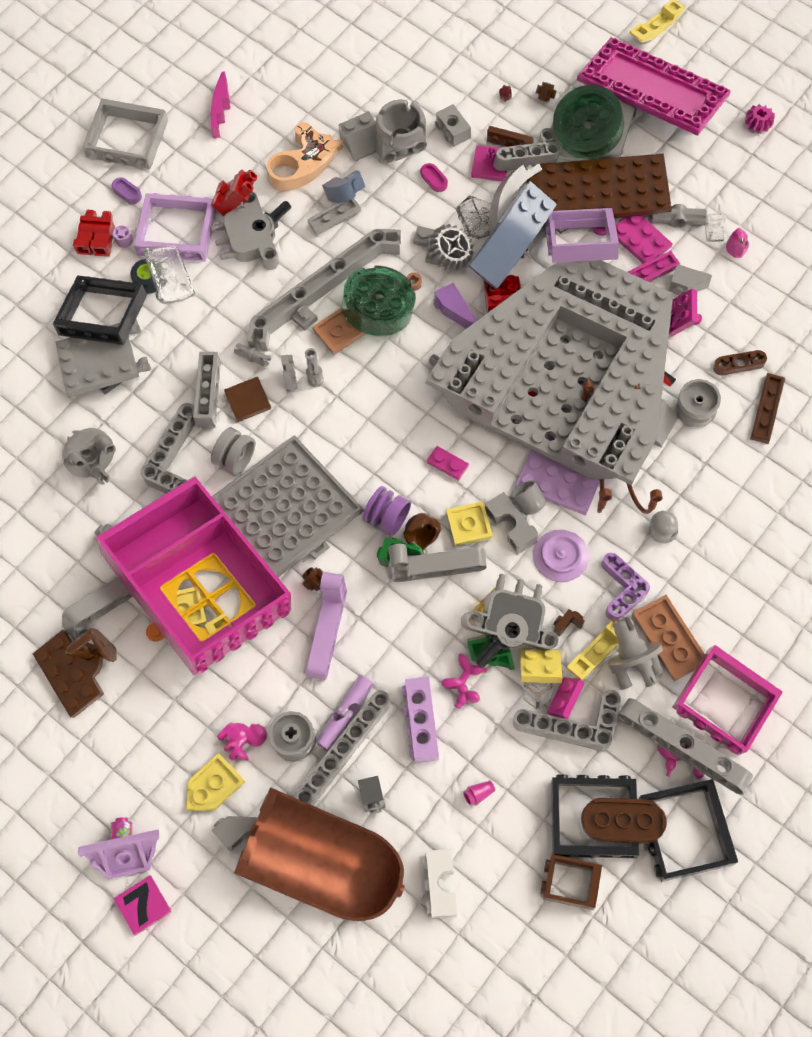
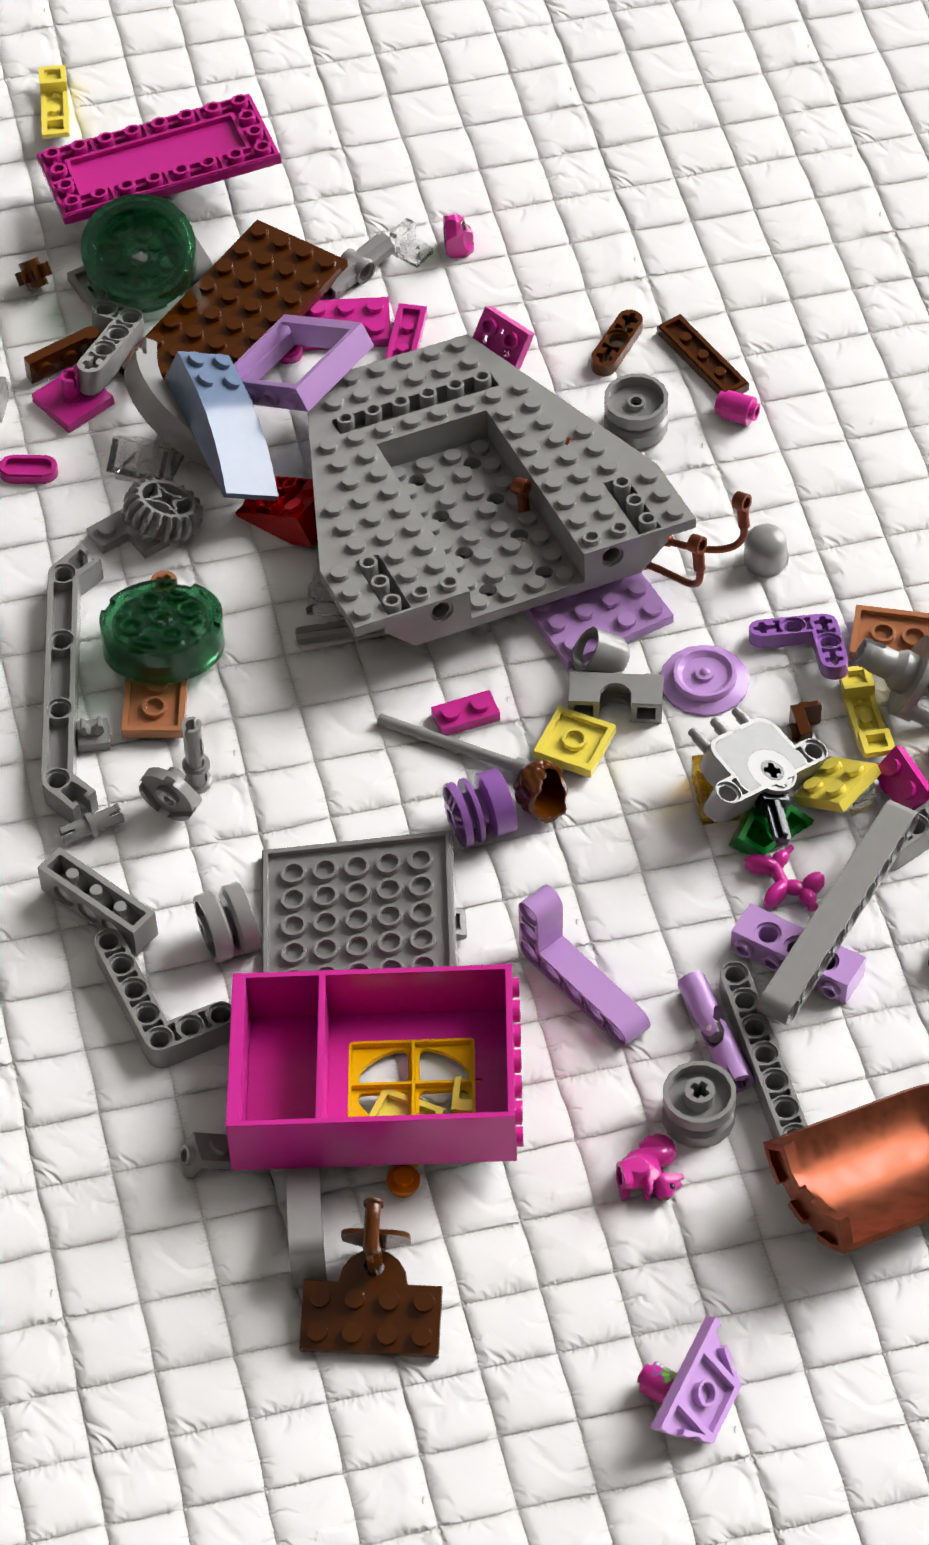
camera: 55 degrees left, 15 degrees down
light grey piece [62,428,116,485] -> none
dark pink tile [114,875,172,936] -> none
light yellow tile [186,752,246,811] -> none
light grey slope [211,816,257,852] -> none
reddish brown tile [224,376,272,423] -> none
reddish brown gear [302,567,324,591] -> none
dark grey brick [358,776,385,814] -> none
green bracket [376,538,423,567] -> none
light grey beam [388,544,487,582] -> none
medium lavender slope [433,283,477,329] -> none
light grey slope [669,264,712,295] -> none
dark pink gear [745,103,775,134] -> none
none -> light grey bar [377,713,531,776]
none -> dark pink brick [714,390,760,426]
none -> light grey beam [757,799,920,1026]

